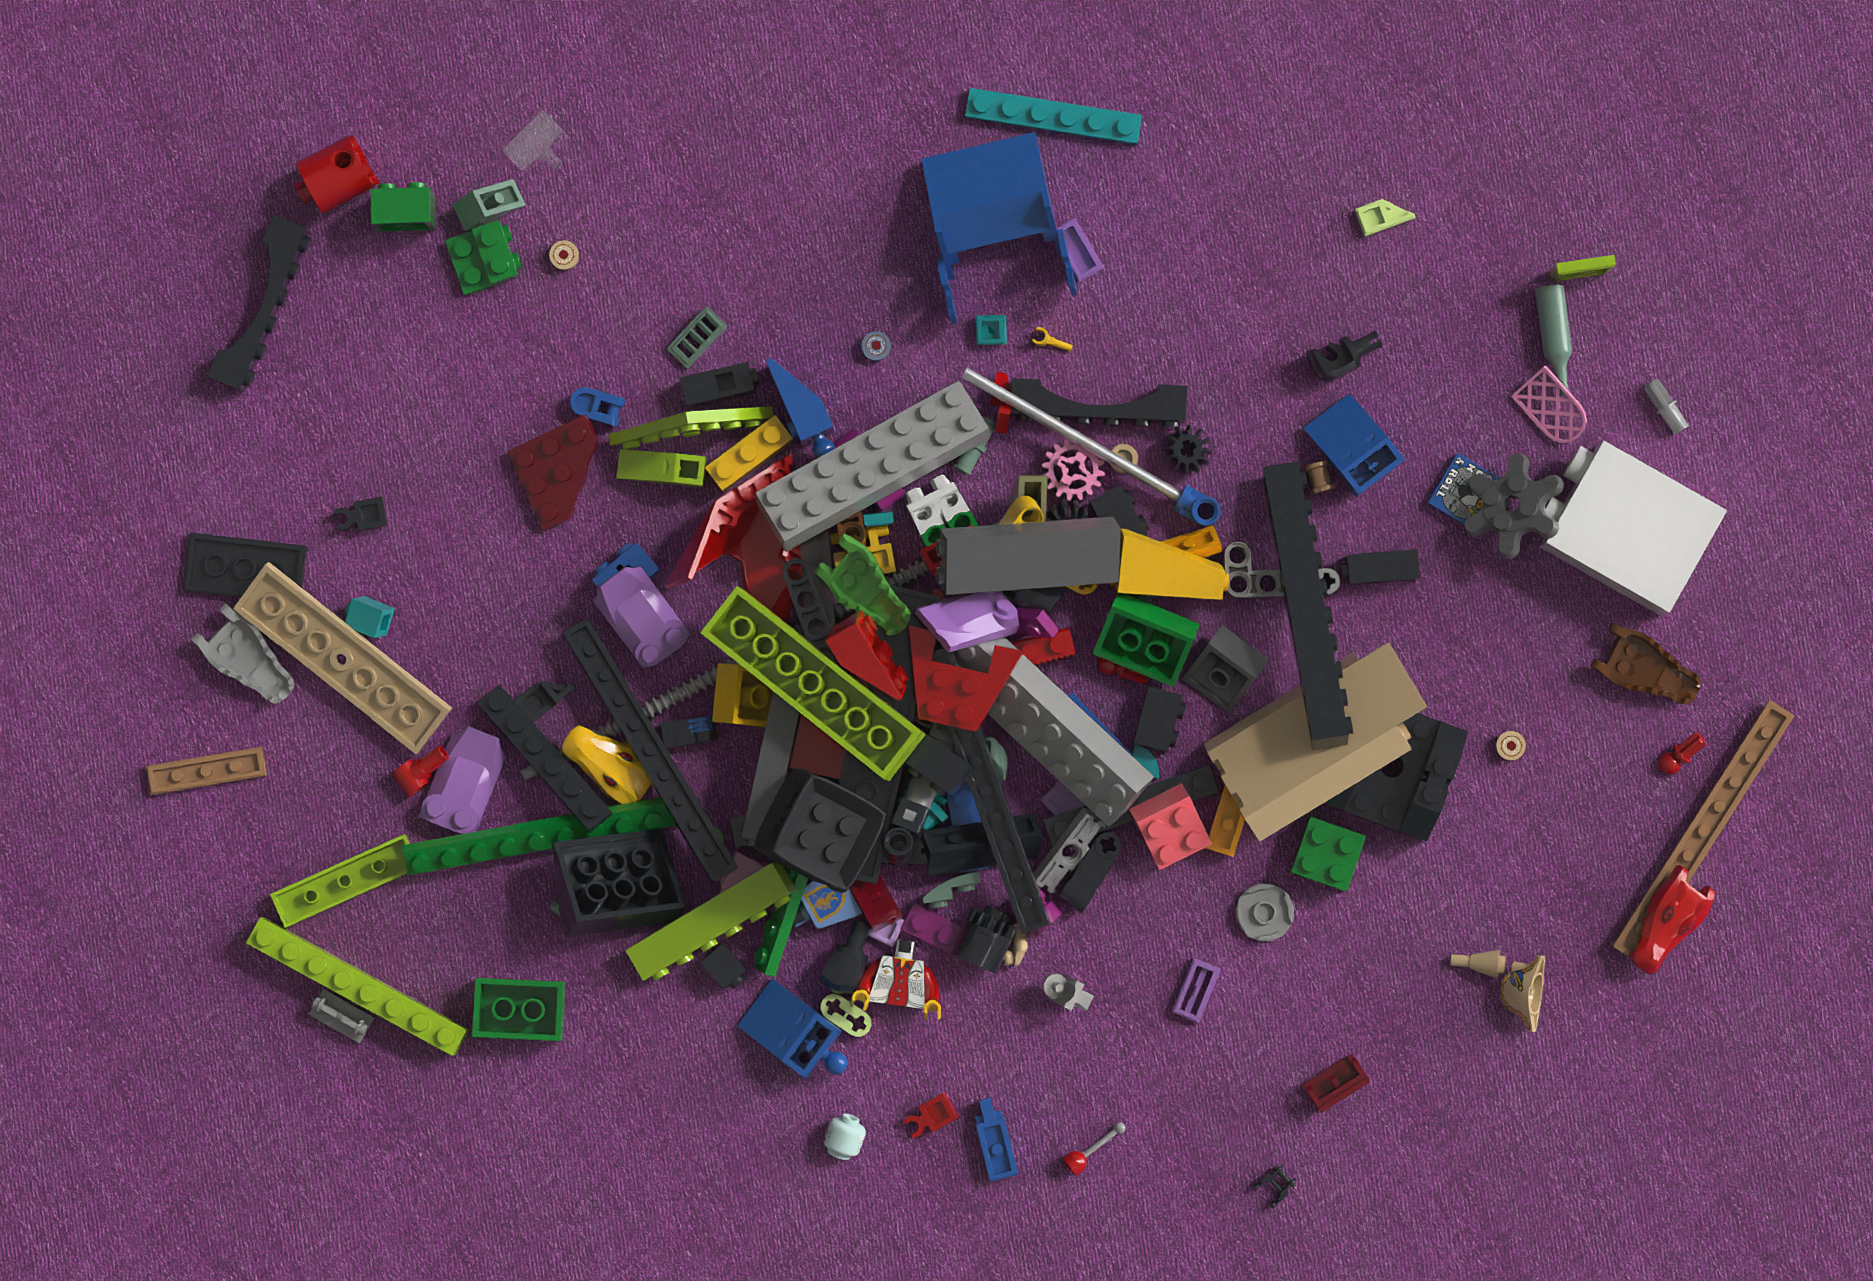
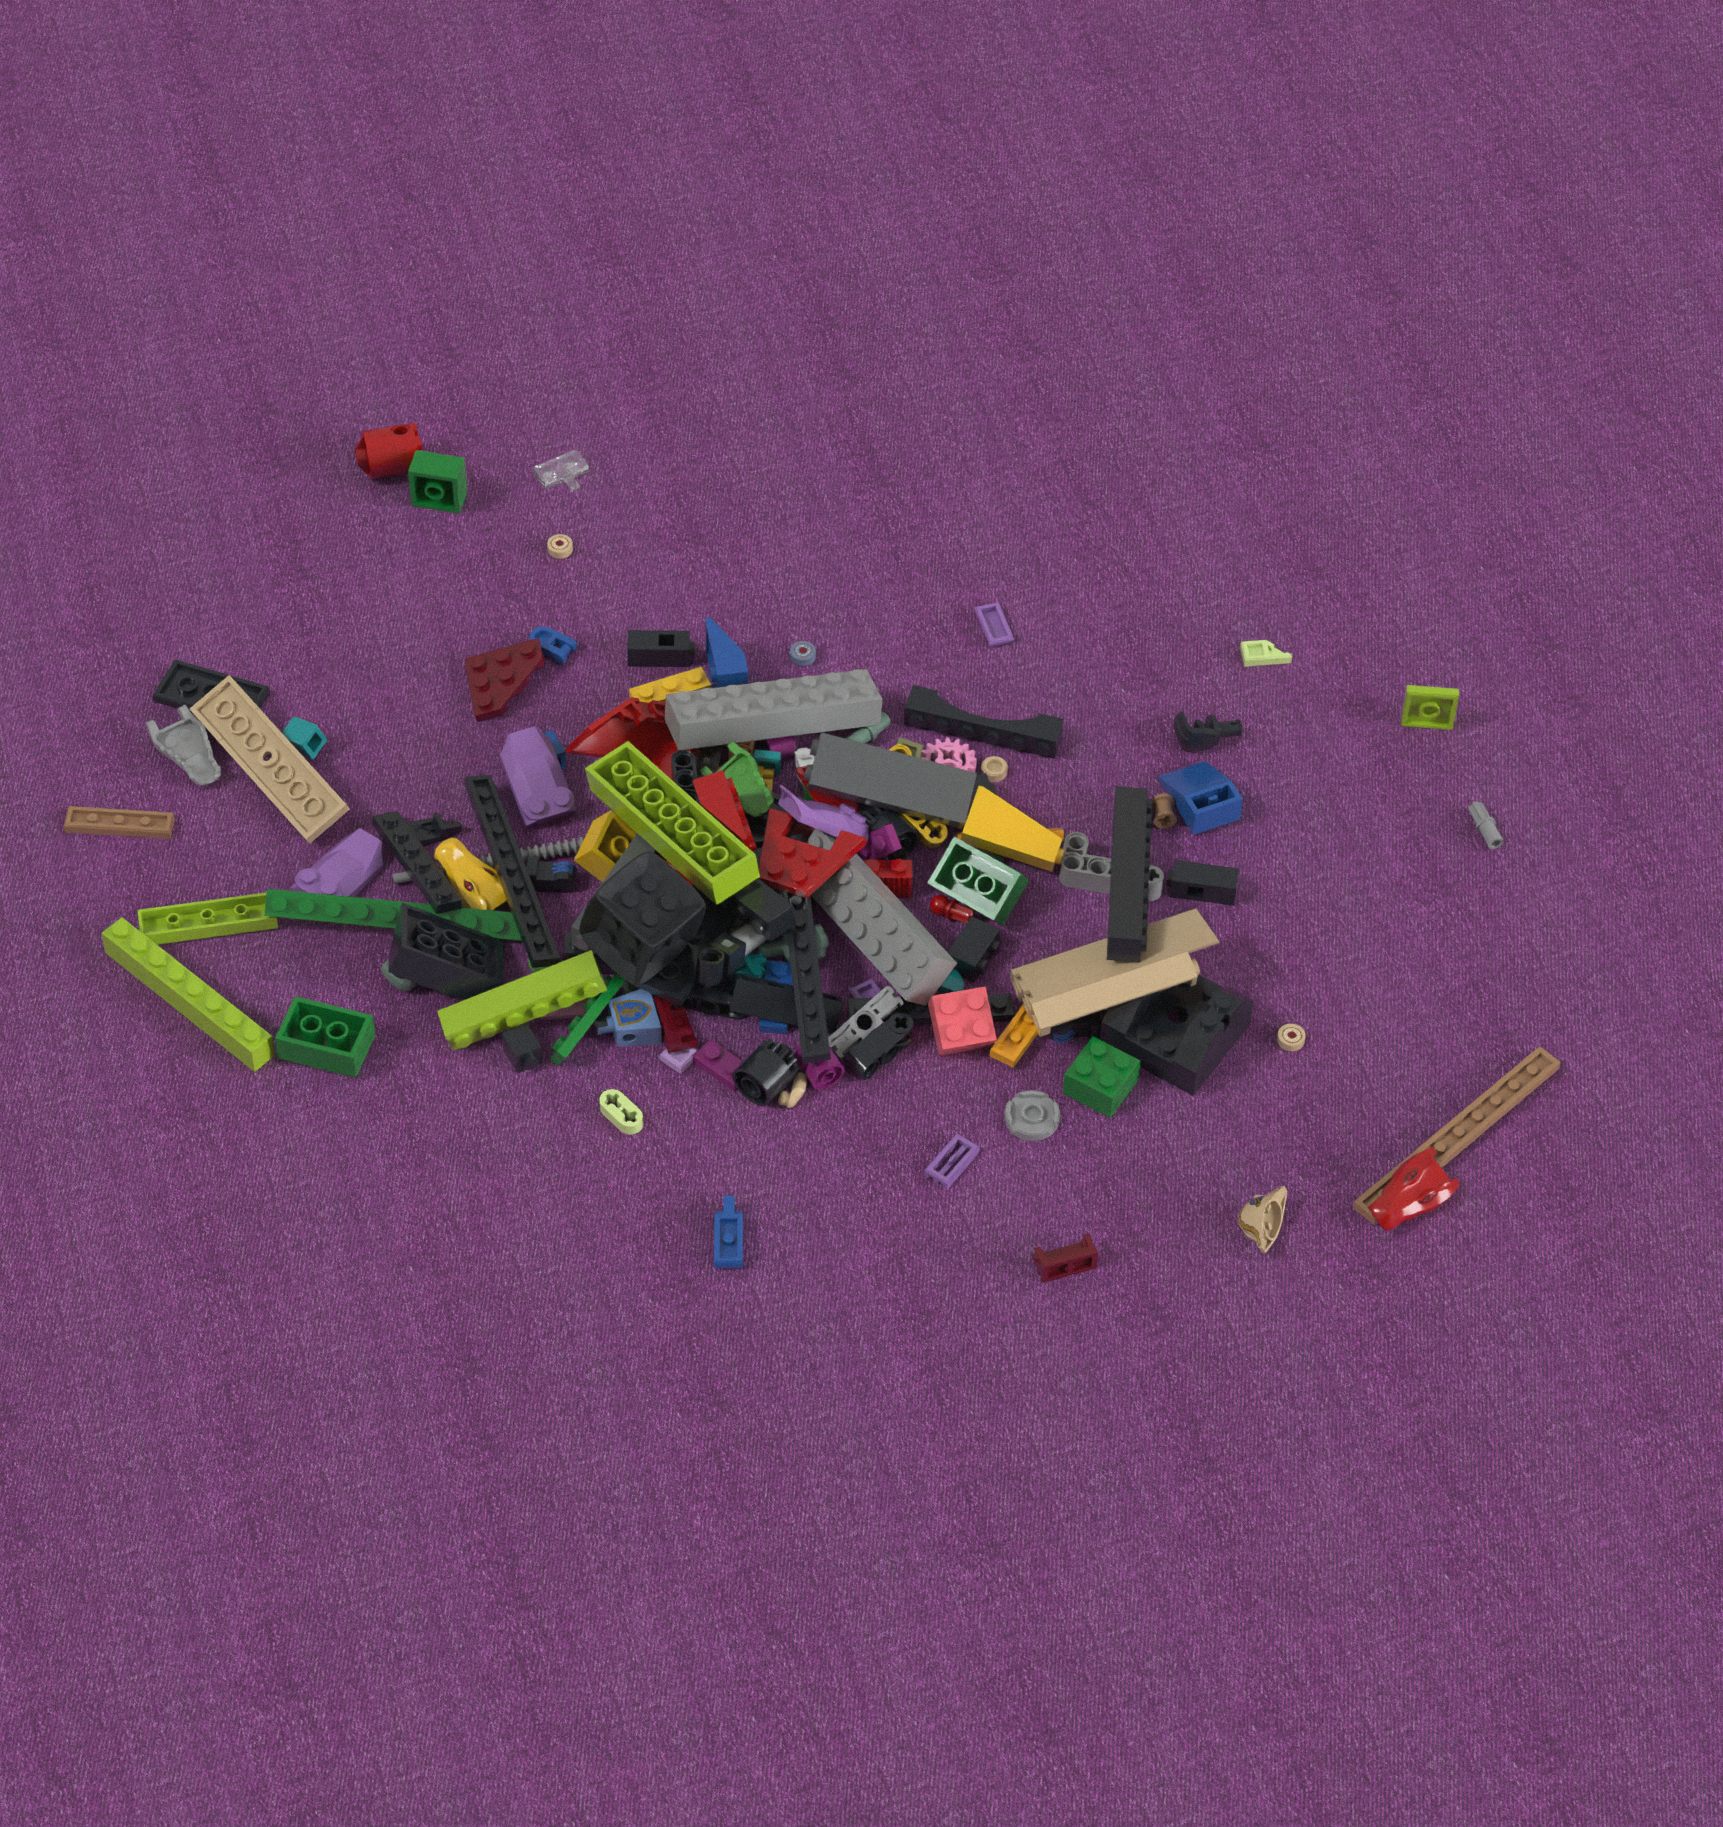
camera: 15 degrees right, 35 degrees down
black arch [207,215,311,393] -> none
light grey hinge [309,989,374,1044] -> none
black plate [334,496,389,531] -> none
red pin [391,745,450,798] -> none
green plate [445,220,522,296] -> none
sand green slope [453,179,526,231] -> none
lime plate [609,406,773,450] -> none
lime slope [617,449,707,489] -> none
sand green slope [667,306,728,369] -> none
blue slope [738,979,848,1078] -> none
black piece [820,920,871,995] -> none
light aqua head [823,1114,866,1160] -> none
torso [850,940,941,1020] -> none
red plate [903,1092,960,1138] -> none
blue piece [922,132,1078,325] -> none
sand green slope [923,872,980,908] -> none
flat silver piece [962,367,1221,526] -> none
teal plate [965,88,1142,145] -> none
teal tile [976,314,1007,345] -> none
red slope [990,371,1011,434] -> none
yellow hand [1032,327,1073,352] -> none
light grey hips [1042,973,1093,1011] -> none
hinge [1062,1122,1126,1177] -> none
black gear [1162,425,1212,475] -> none
dark grey slope [1182,625,1269,714] -> none
black piece [1252,1165,1297,1209] -> none
tile [1427,453,1501,525] -> none
tan cone [1451,950,1506,979] -> none
dark grey plate [1464,453,1564,559] -> none
bright pink window [1511,365,1587,443] -> none
sand green piece [1535,285,1572,396] -> none
white brick [1539,441,1727,616] -> none
reddish brown animal [1590,622,1701,705] -> none
red axle [1658,732,1706,775] -> none

